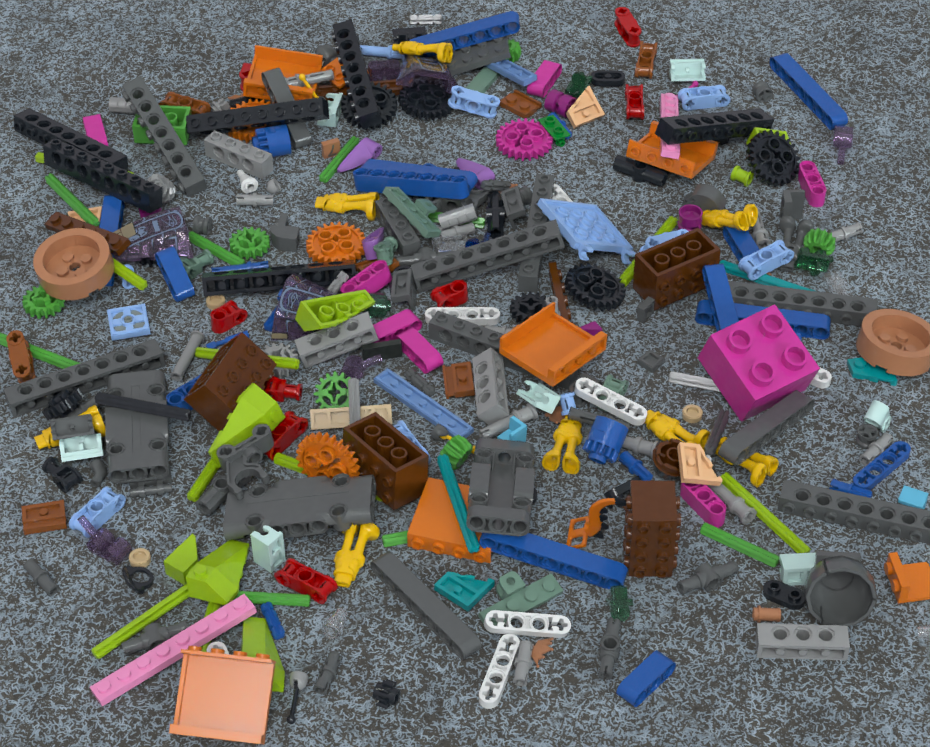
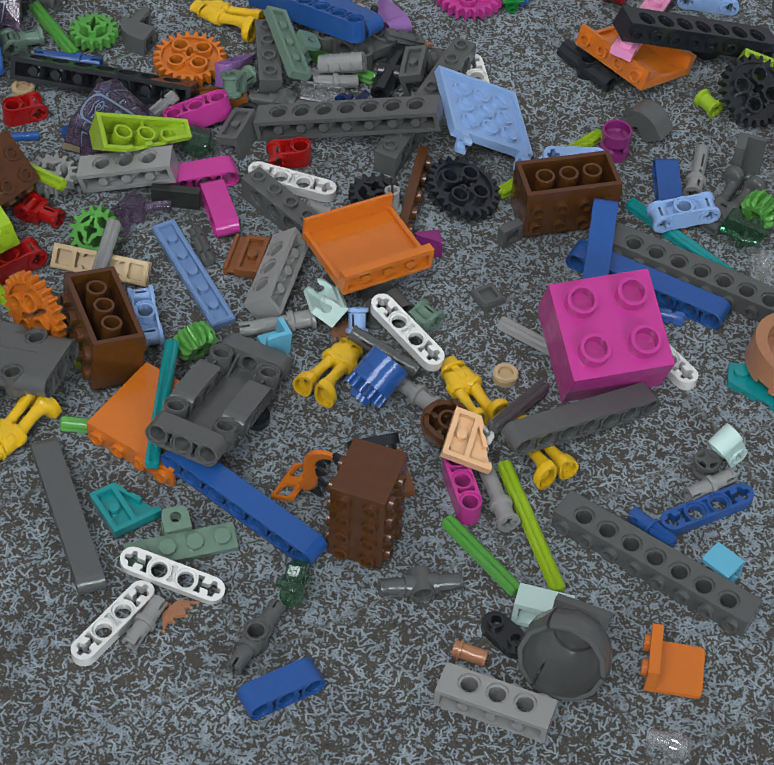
camera: 15 degrees right, 5 degrees up
dark grey hinge [431,423,475,454] -> none
blue axle [618,451,653,481] -> none
yellow piece [702,204,758,231] -> none

